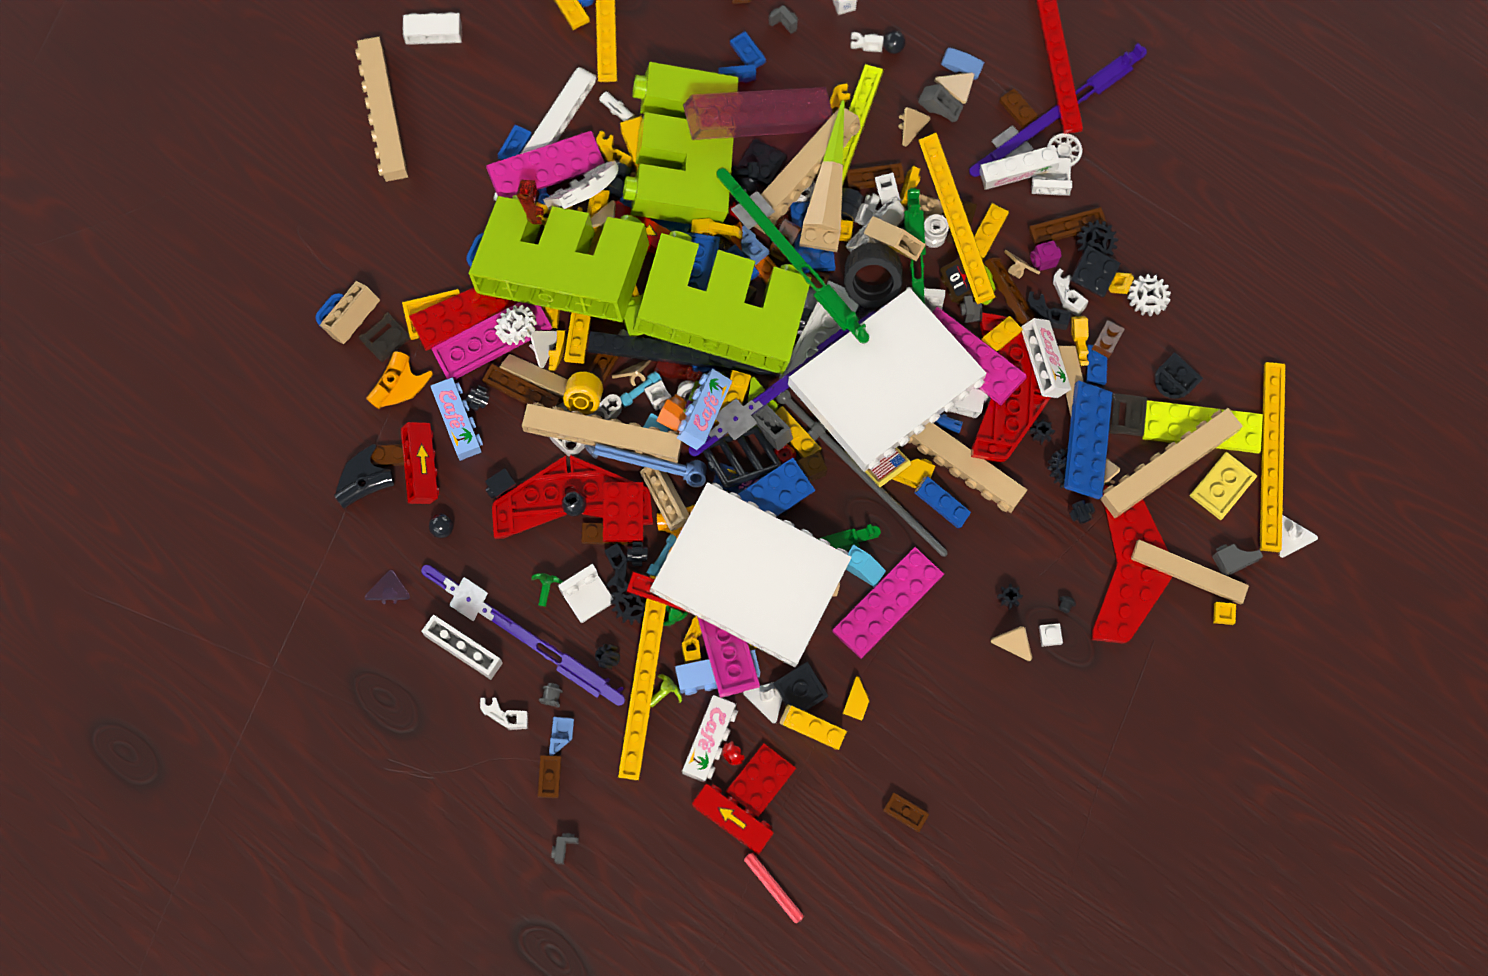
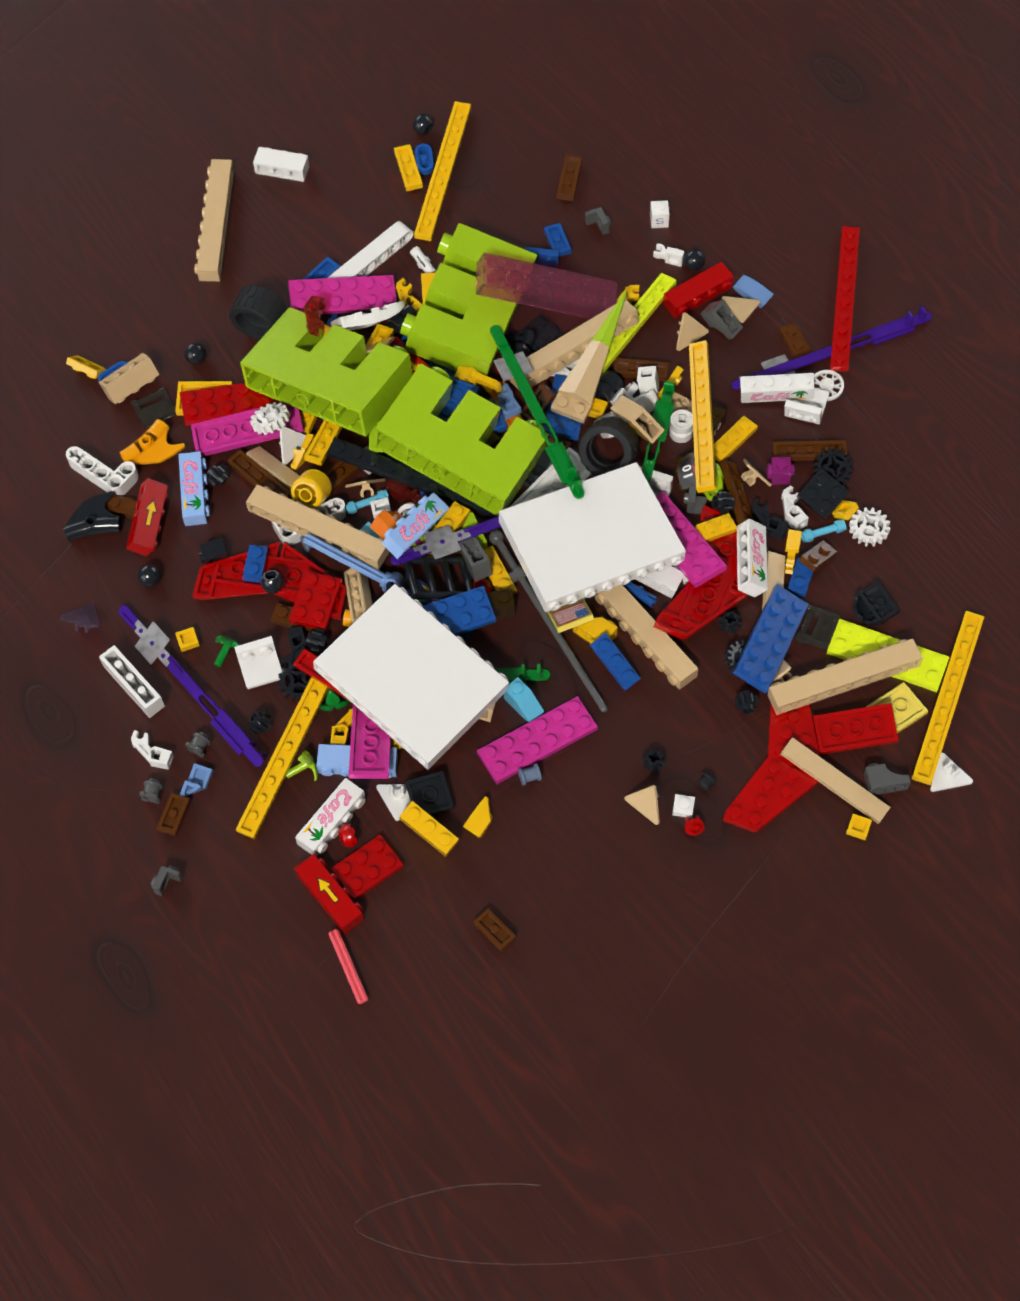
camera: 20 degrees right, 10 degrees down
none -> yellow plate [66,355,106,379]
none -> white beam [66,446,139,496]
none -> dark grey brick [139,778,163,804]
none -> yellow plate [175,627,200,652]
none -> black piece [184,343,207,365]
none -> black tyre [228,285,288,340]
none -> blue plate [242,545,269,583]
none -> sand blue bush [518,763,542,786]
none -> red brick [663,262,734,318]
none -> red plate [684,815,705,836]
none -> black gear [712,492,735,514]
none -> medium azure bar [801,519,847,543]
none -> red plate [813,703,899,755]

